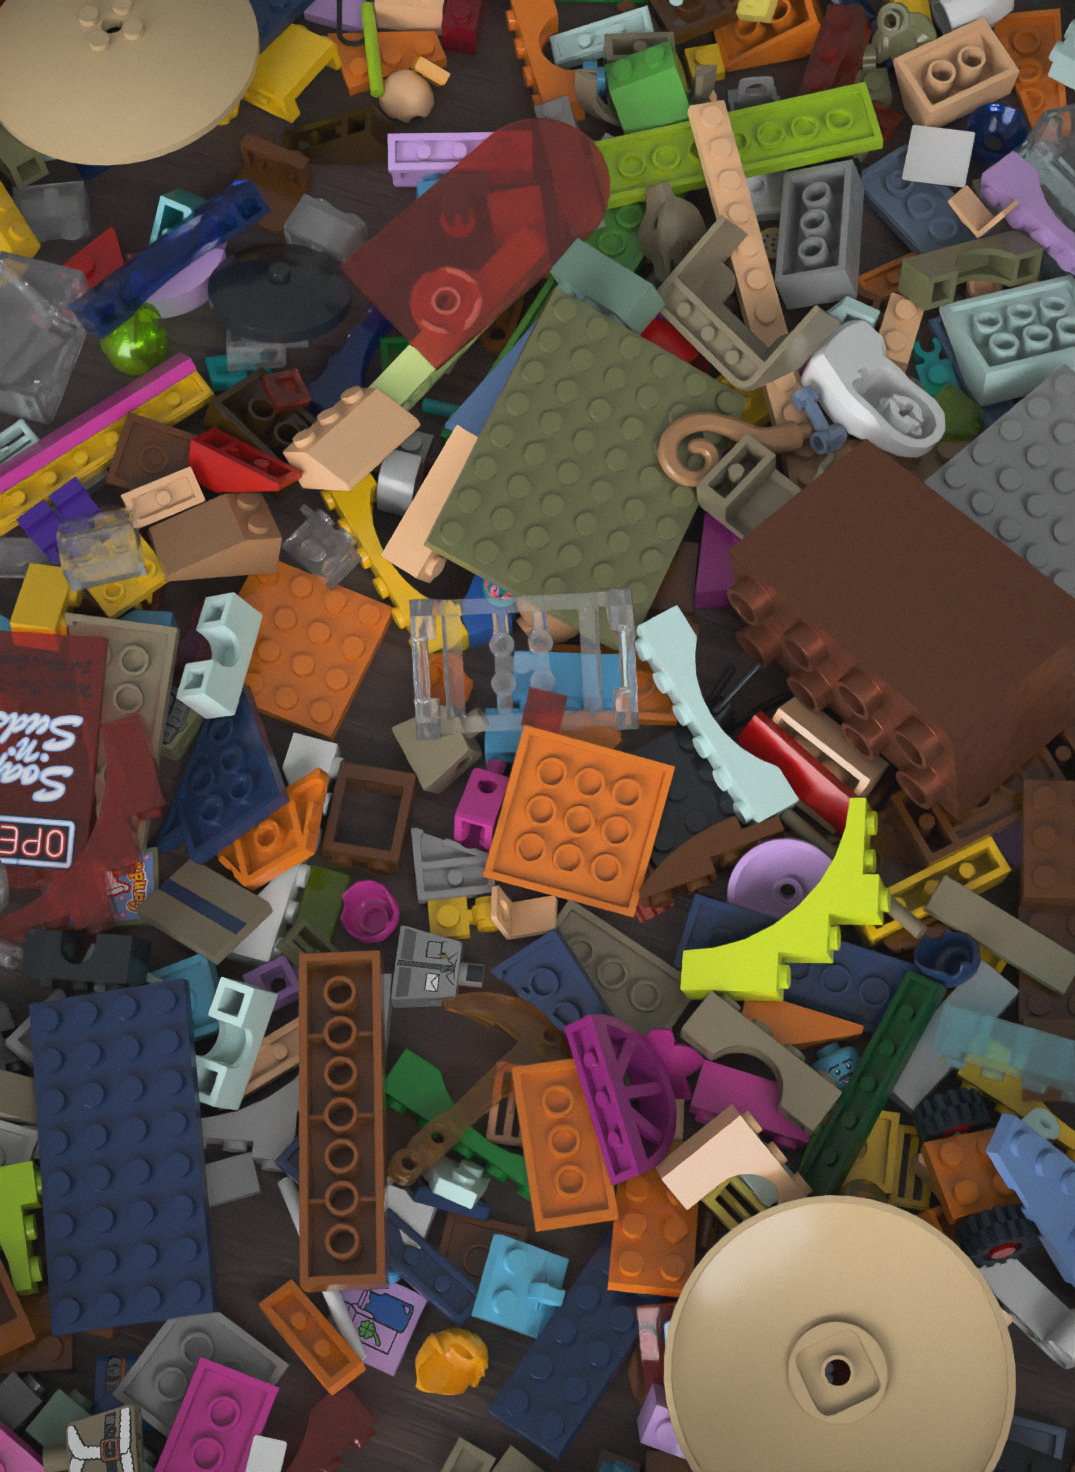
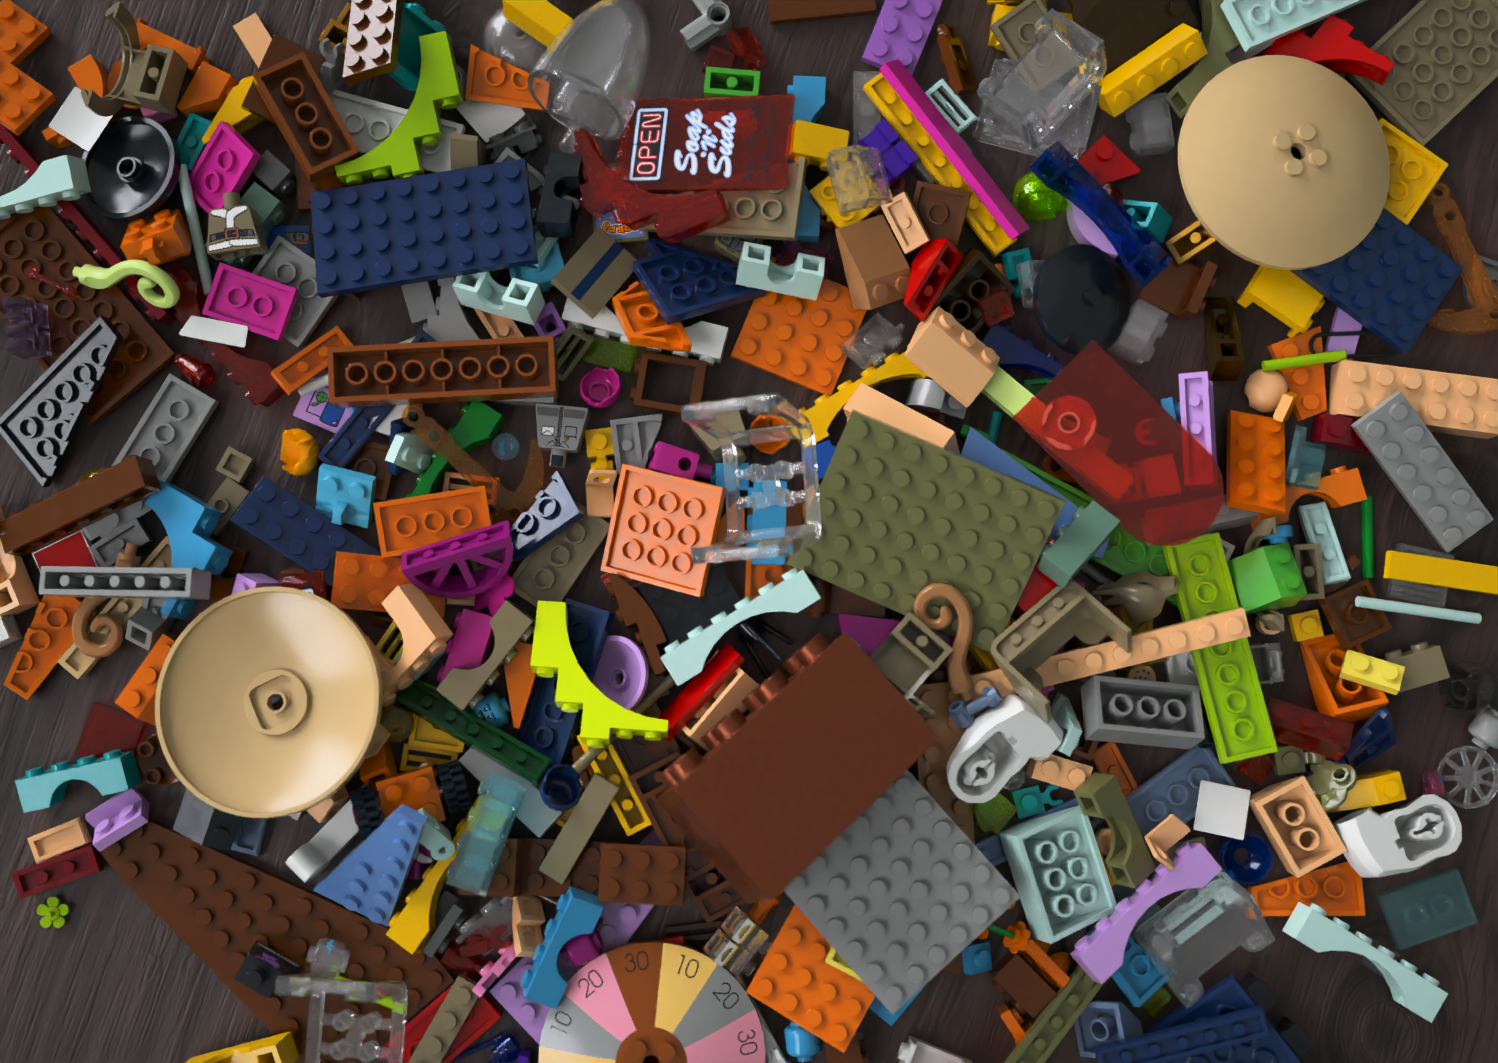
camera: 90 degrees right, 15 degrees up
clear red tile [520,687,568,734] -> none
none -> clear light blue tile [492,433,520,461]
none -> pearl gold slope [1165,220,1221,265]
none -> orange plate [1226,410,1286,517]
none -> clear light blue panel [1285,425,1326,490]

